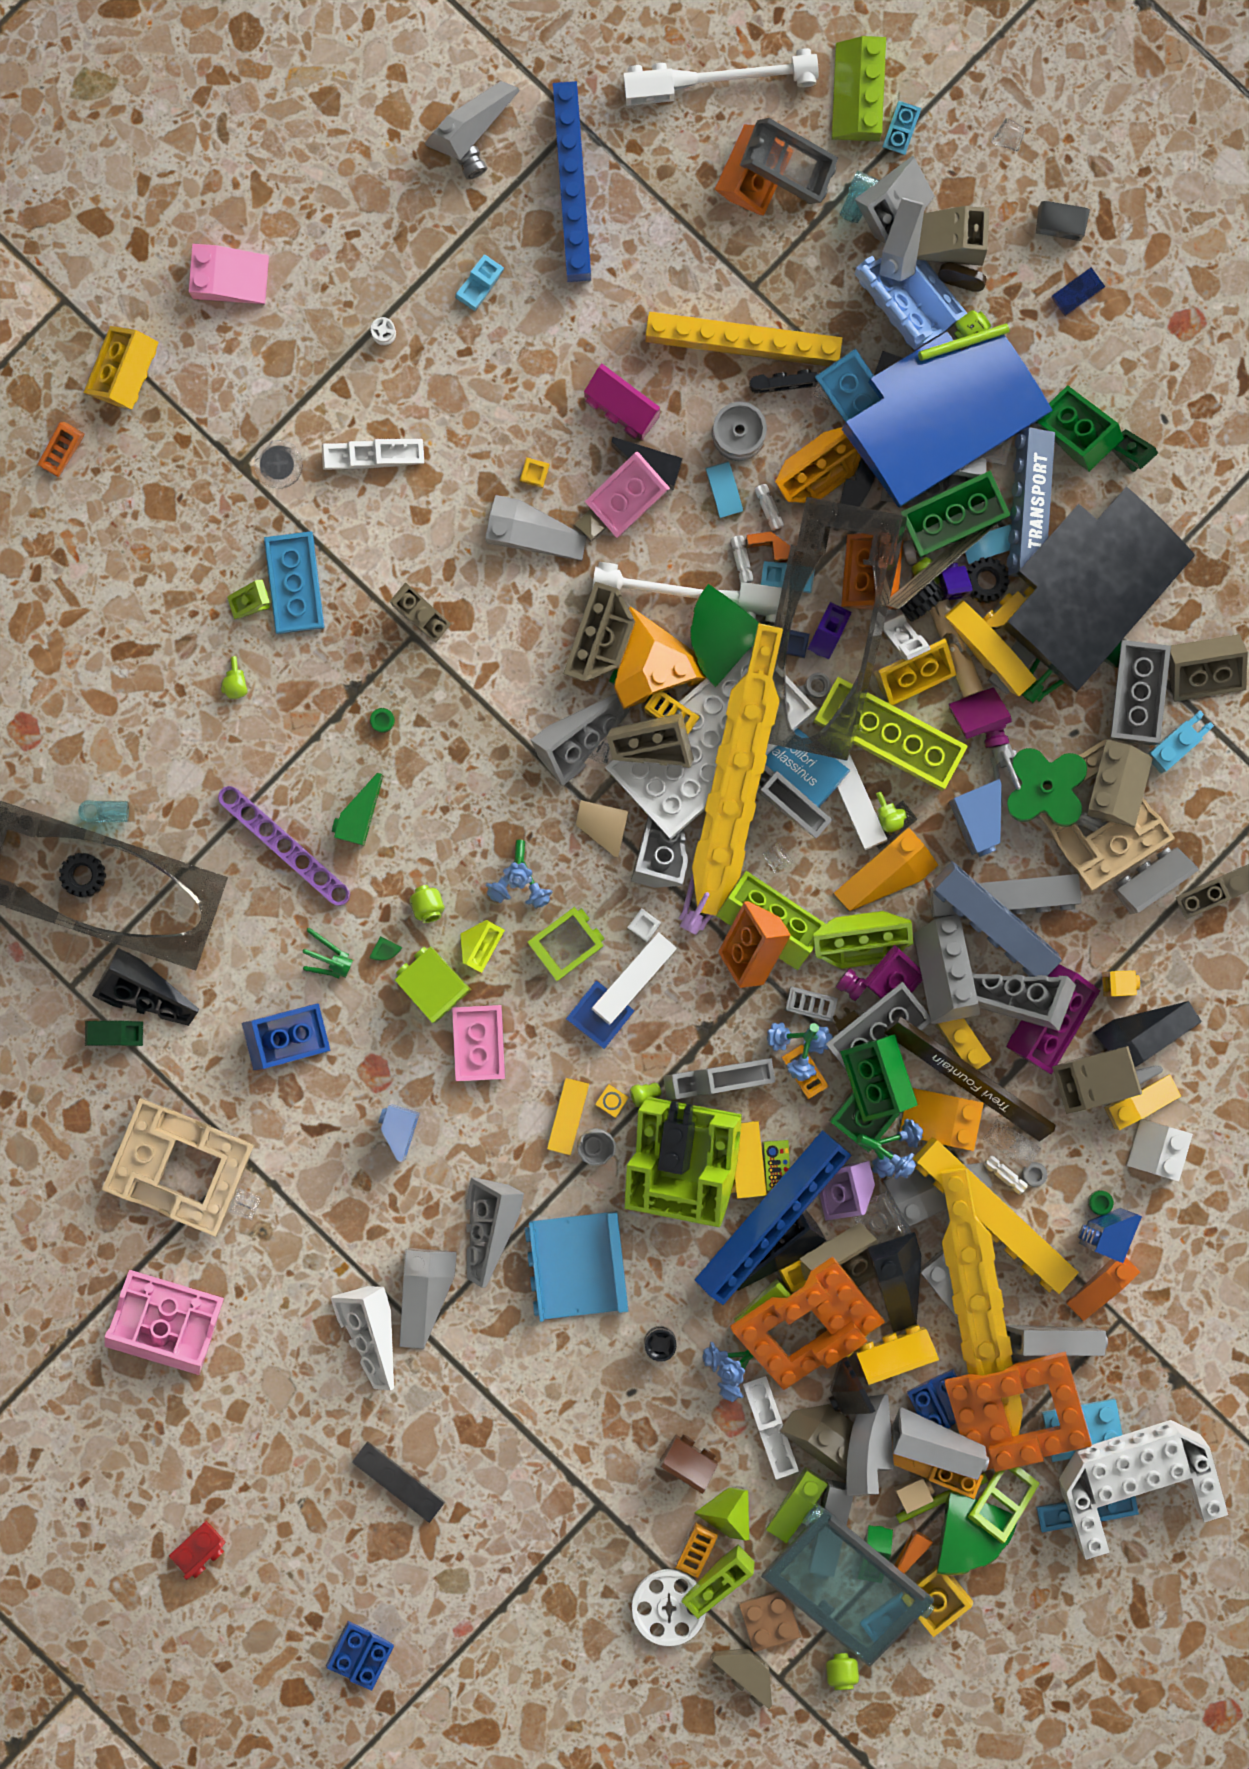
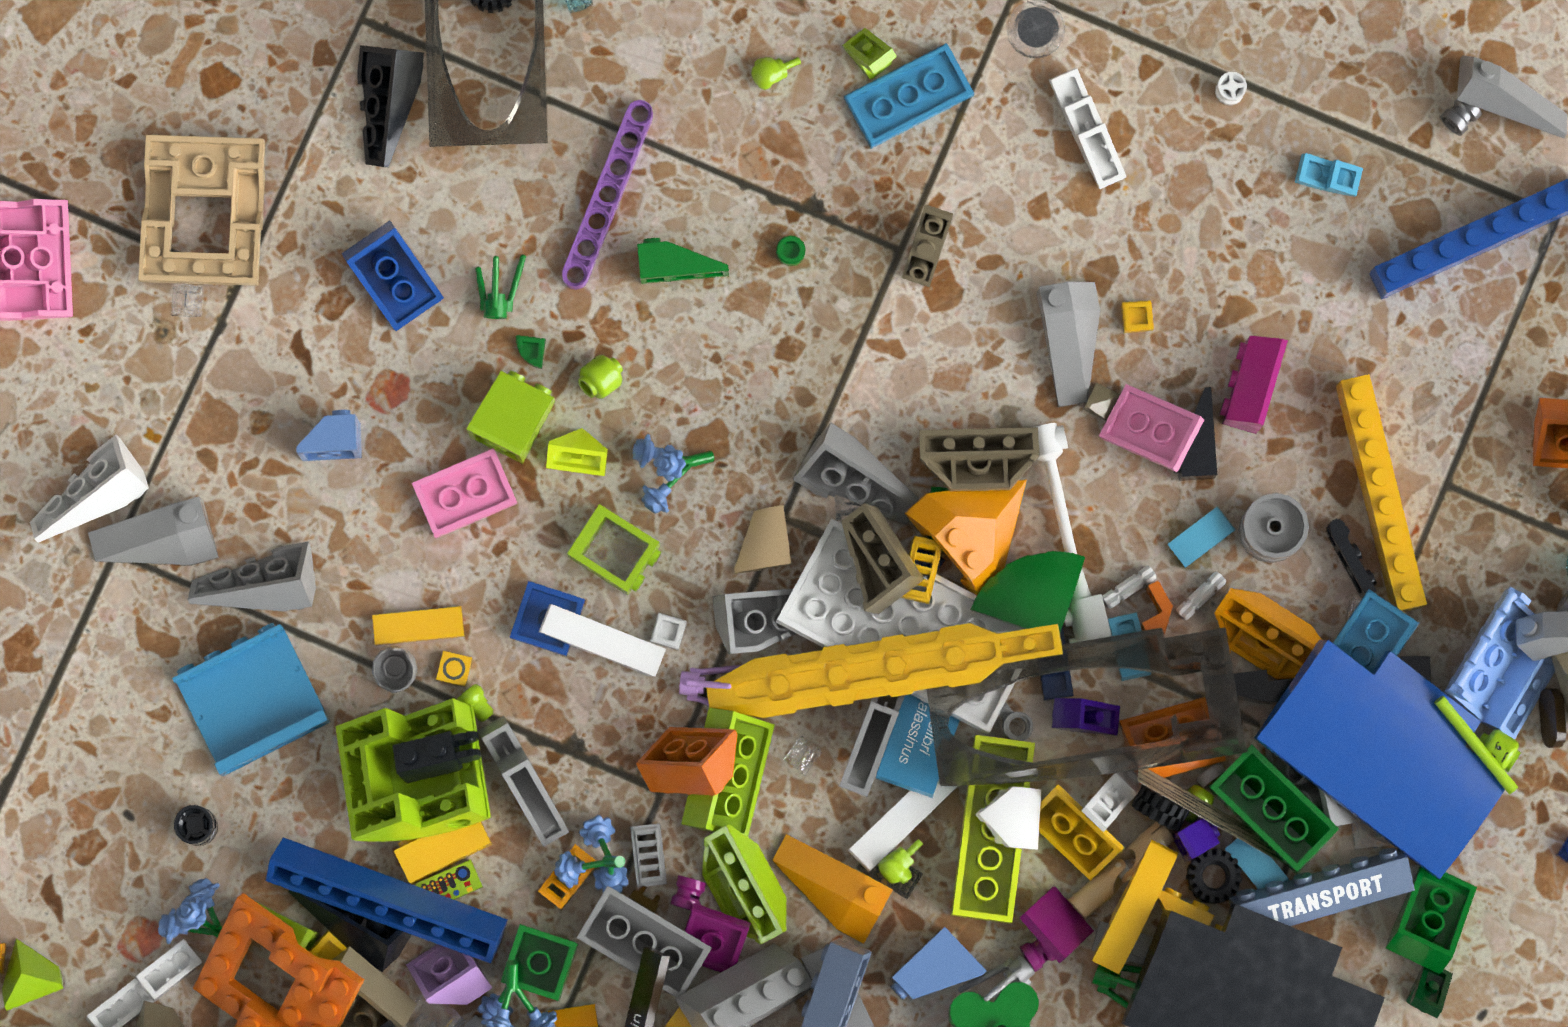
camera: 65 degrees right, 5 degrees down
dark green slope [85,1021,143,1046] -> none
reddish brown slope [660,1434,718,1494] -> none
green slope [840,1034,918,1122] -> none
none -> white slope [975,786,1042,850]

